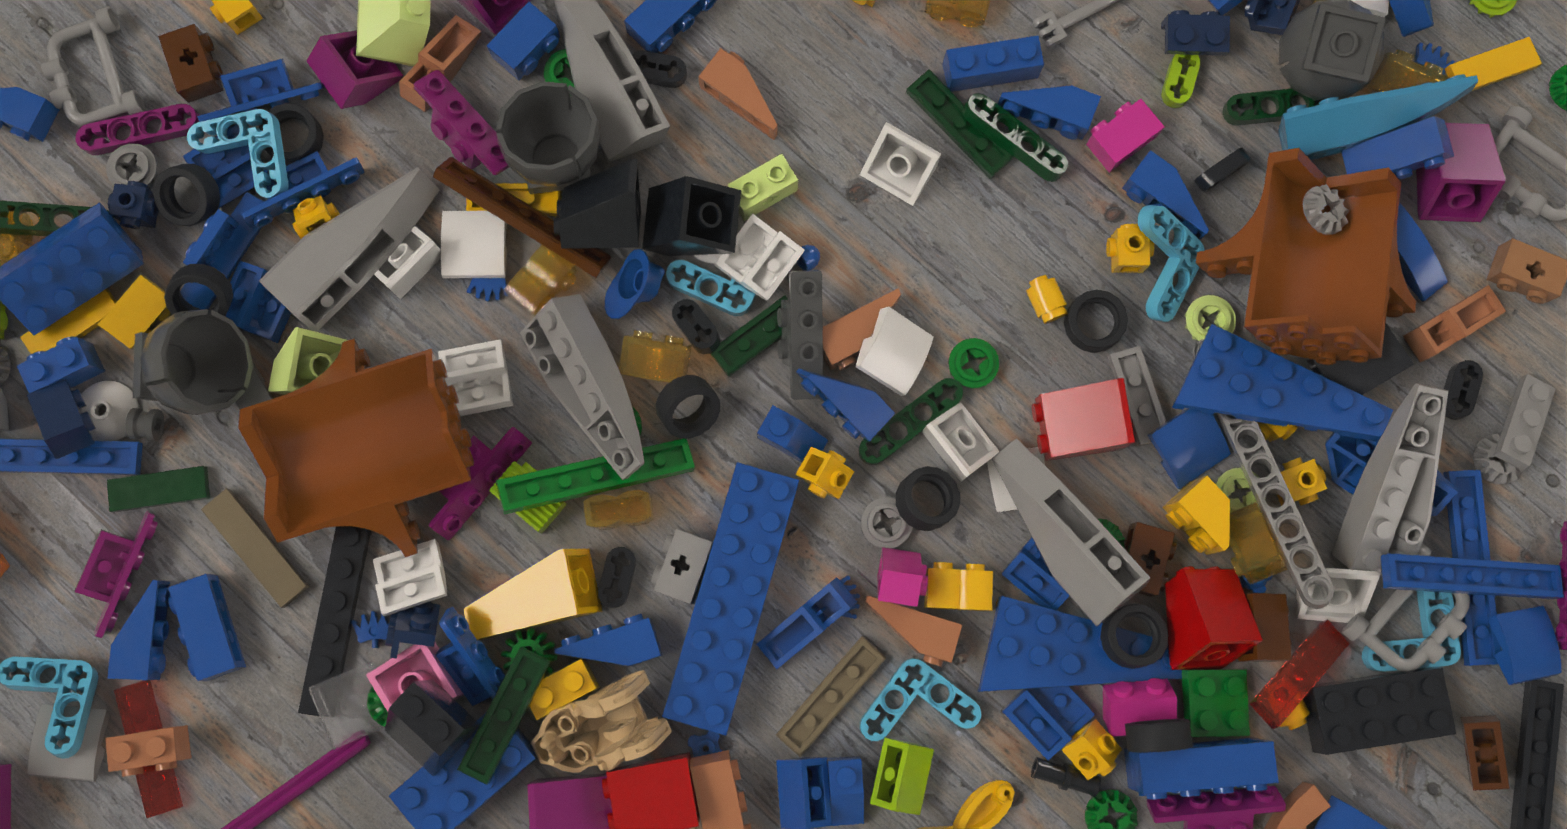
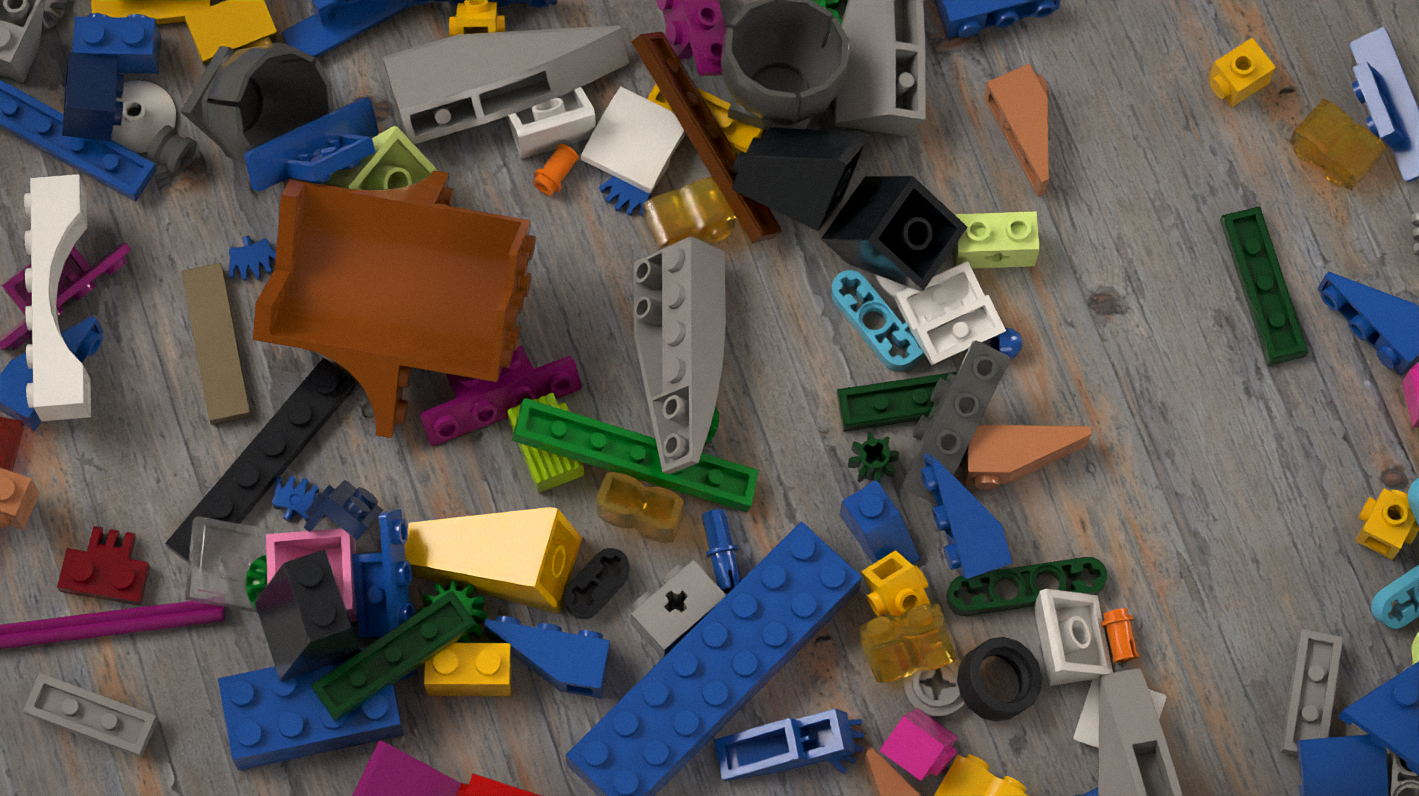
camera: 30 degrees right, 10 degrees down
dark green tile [107,466,210,513] -> none
black tyre [164,264,233,316] -> none
blue brick [168,574,246,681] -> none
blue slope [225,261,291,343] -> none
white slope [373,539,447,616] -> none
white slope [438,339,513,416] -> none
tan animal [531,670,672,773] -> none
blue piece [604,249,665,319] -> none
clear yellow brick [619,330,692,383] -> none
black beam [632,50,687,88] -> none
black tyre [656,375,721,439] -> none
black beam [672,299,720,354] -> none
white slope [855,306,934,396] -> none
white slope [859,122,941,206] -> none
blue brick [942,35,1044,92] -> none
green gear [948,338,999,389] -> none
dark green beam [962,93,1068,182] -> none
yellow brick [1026,275,1067,324] -> none
slope [1032,378,1135,461] -> none
black tyre [1064,289,1128,353] -> none
none -> white arch [24,174,91,421]
none -> dark red hinge [57,526,150,606]
none -> blue piece [228,236,276,281]
none -> blue bracket [244,98,379,191]
none -> orange pin [533,143,579,196]
none -> blue axle [702,509,741,593]
none -> dark green gear [848,432,899,483]
none -> clear yellow brick [859,604,957,683]
none -> orange pin [1101,608,1140,663]

